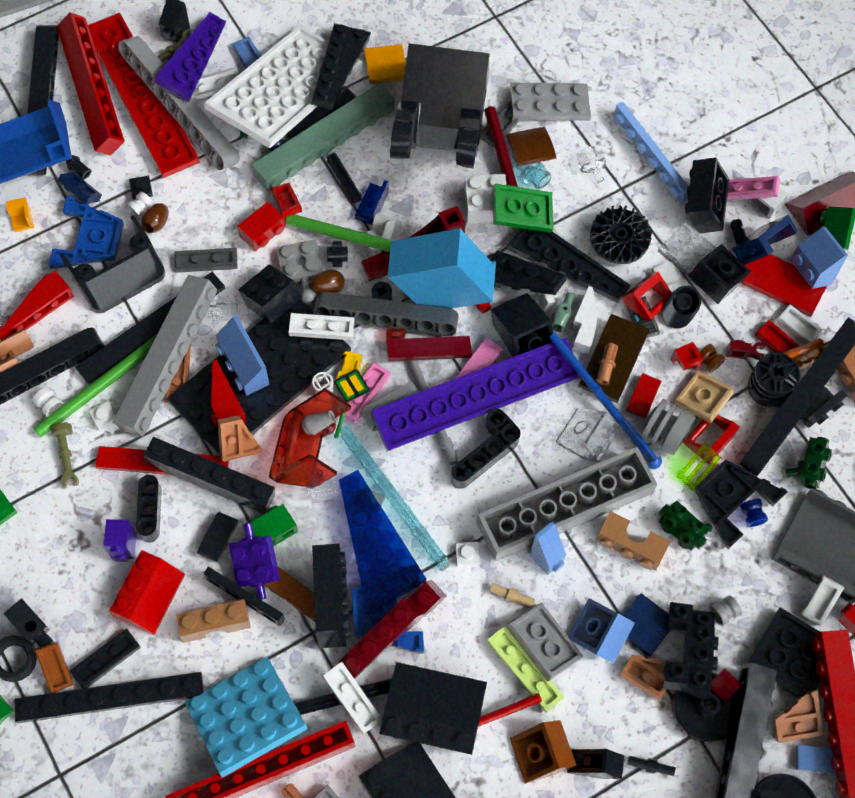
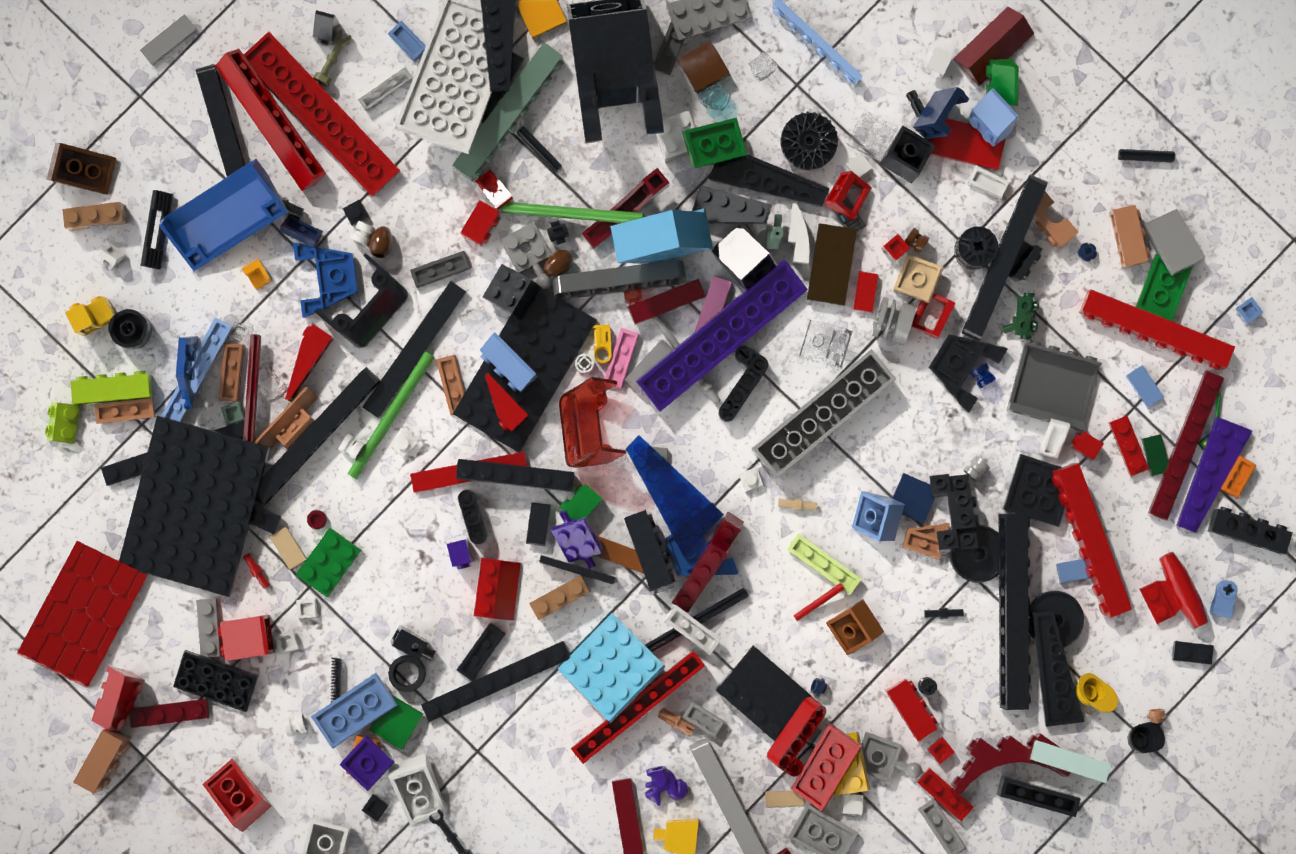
camera: 15 degrees left, 20 degrees up
dark orange tile [35,641,74,693] -> none
olive piece [51,422,79,488] -> none
light grey brick [113,274,217,437] -> none
light grey beam [118,36,239,170] -> none
dark purple wing [154,12,227,102] -> none
nougat wing [217,415,263,462] -> none
white plate [289,313,355,340] -> none
light grey cone [302,410,336,435] -> none
piece [334,369,370,439] -> none
clear light blue tile [340,424,449,572] -> none
clear blue panel [355,180,389,225] -> none
white panel [367,213,397,239] -> none
black wheel [371,281,392,301] -> none
black slope [379,662,487,755] -> none
dark red axle [484,106,518,187] -> none
light grey tile [506,602,584,682] -> none
medium blue slope [529,521,566,575] -> none
blue bar [549,333,662,470] -> none
black slope [567,749,625,779] -> none
nougat axle [596,342,618,385] -> none
medium nougat arch [596,511,671,571] -> none
dark green brick [658,501,712,551] -> none
black cap [662,286,701,328] -> none
clear neon green tile [676,444,722,491] -> none
black brick [685,157,730,233] -> none
dark red tile [711,668,742,702] -> none
dark red plate [726,340,765,360] -> none
bright pink tile [727,176,781,200] -> none
red tile [754,320,800,353] -> none
nougat wing [772,689,824,743] -> none
orange plate [783,338,825,370] -> none

